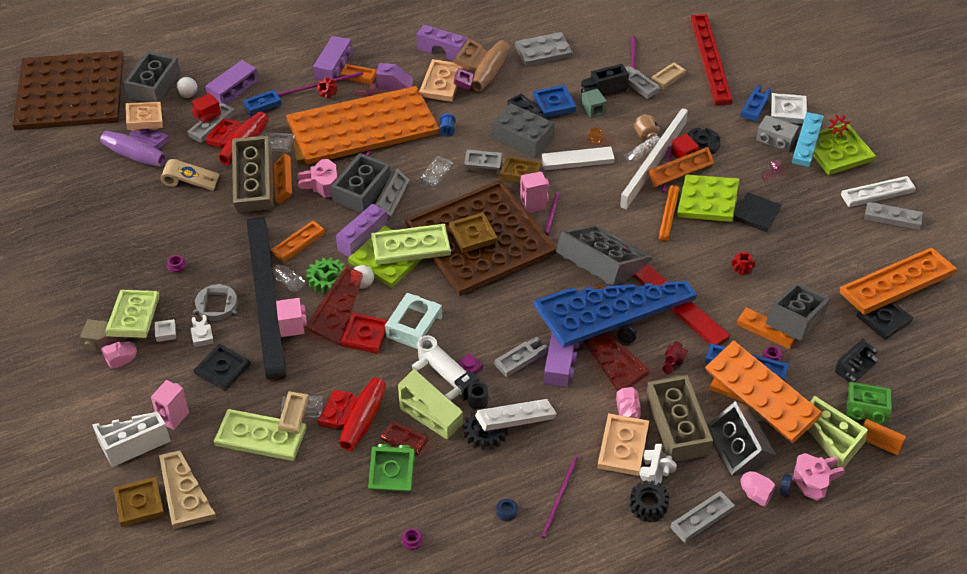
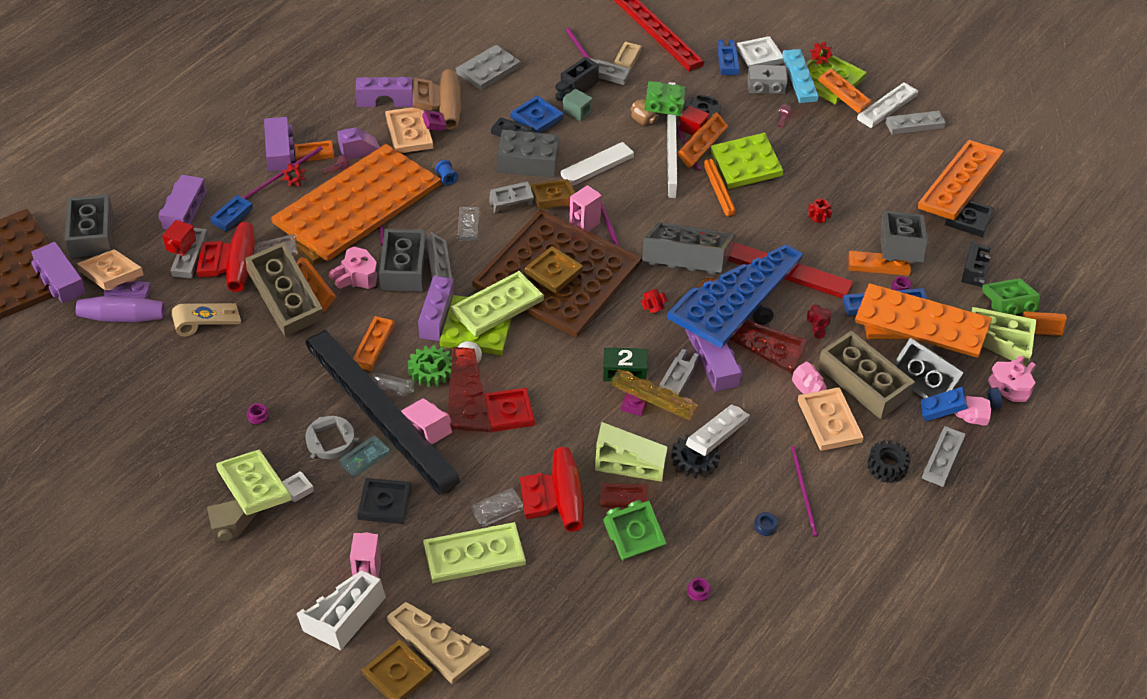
camera: 30 degrees left, 0 degrees up
bright pink rock [101,341,137,369] -> none
white piece [177,77,198,98] -> none
white plate [191,315,214,348] -> none
tan tile [278,391,309,434] -> none
light aqua panel [385,293,442,349] -> none
white piece [412,335,488,410] -> none
clear orange plate [587,127,604,143] -> none
clear plate [624,134,660,162] -> none
white hips [640,444,677,485] -> none
black tile [733,192,781,232] -> none
none -> medium lavender brick [31,242,86,304]
none -> clear light blue tile [339,435,389,477]
none -> dark green brick [603,347,647,382]
none -> clear yellow plate [610,370,698,420]
none -> red gear [640,288,668,313]
none -> bright green plate [644,81,685,116]
none -> orange tile [818,69,872,113]
none -> blue plate [921,387,968,421]

